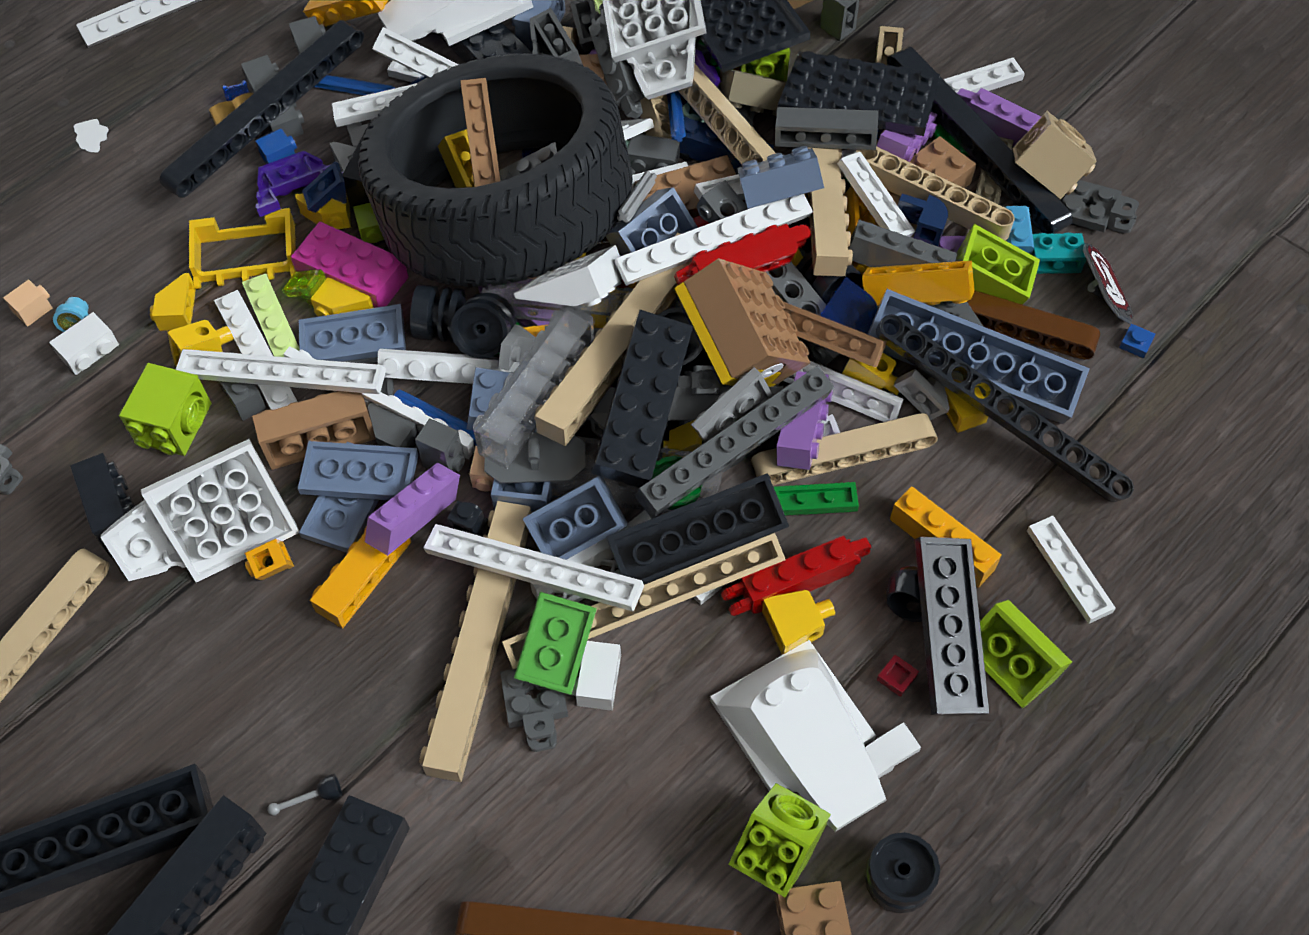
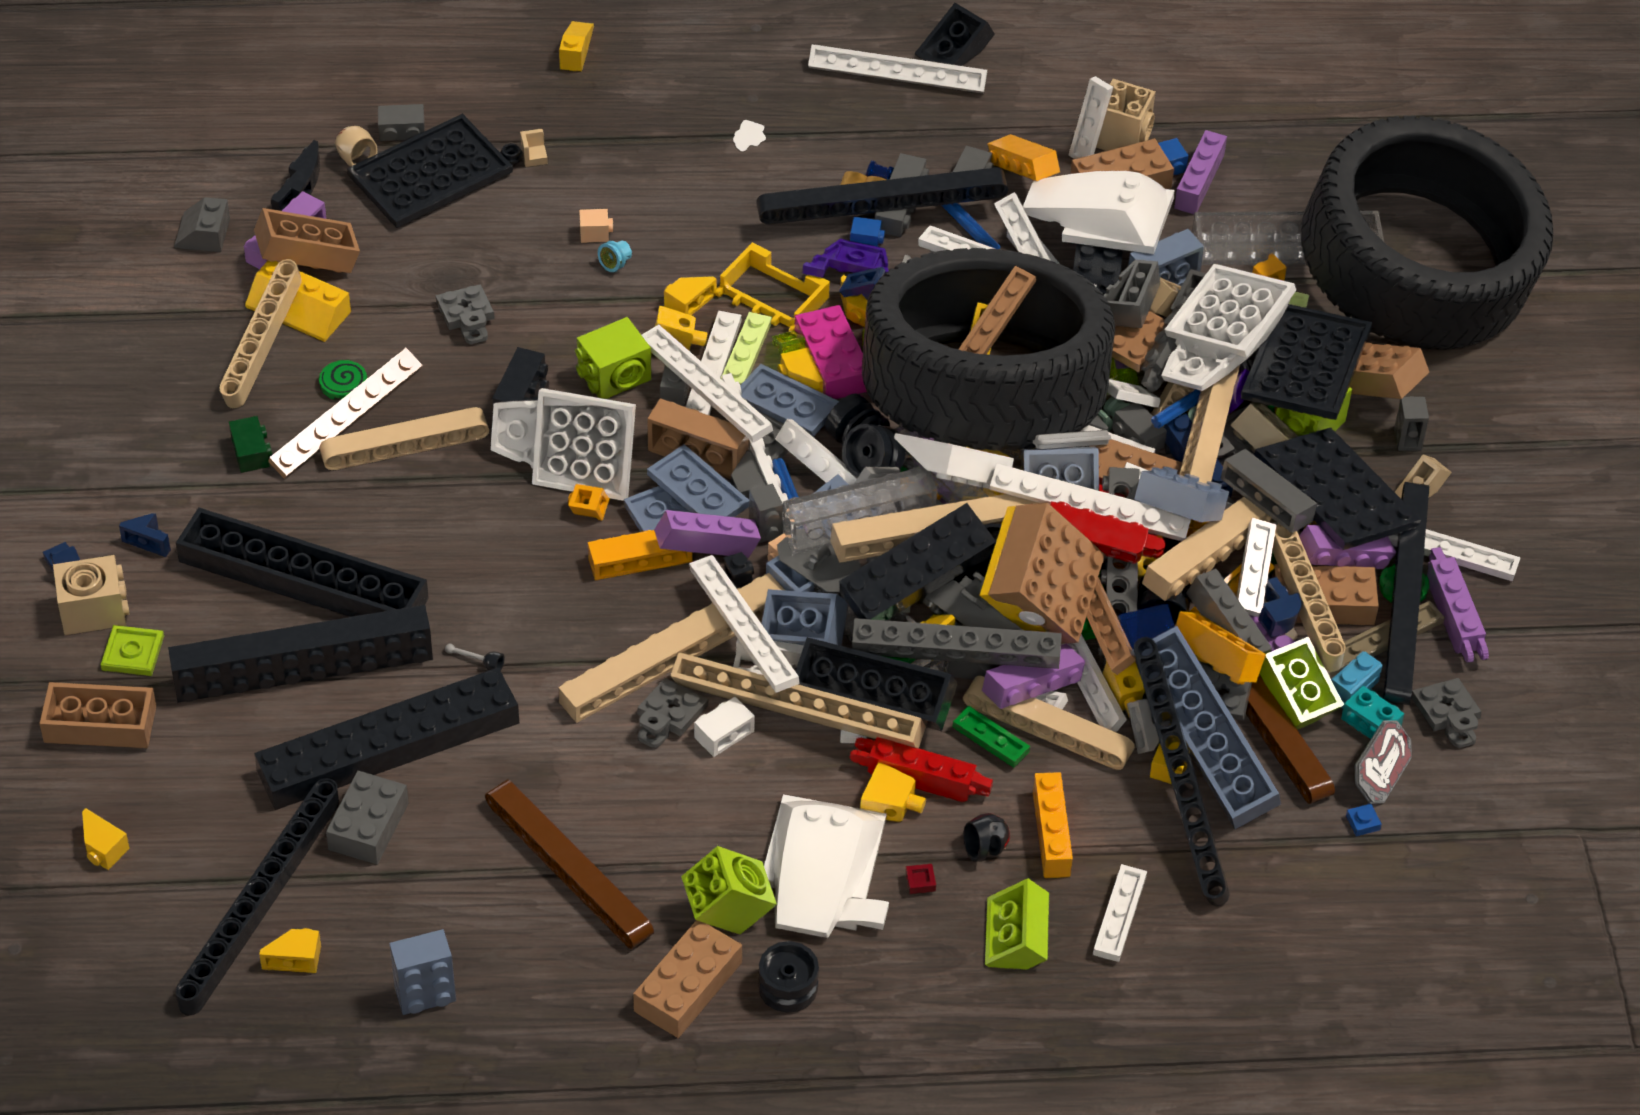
camera: 40 degrees right, 10 degrees down
white brick [49,312,119,375] -> none
bright green tile [514,592,597,695] -> none
light grey plate [691,367,773,443] -> none
plate [915,537,989,715] -> none
tan brick [1013,111,1097,199] -> none

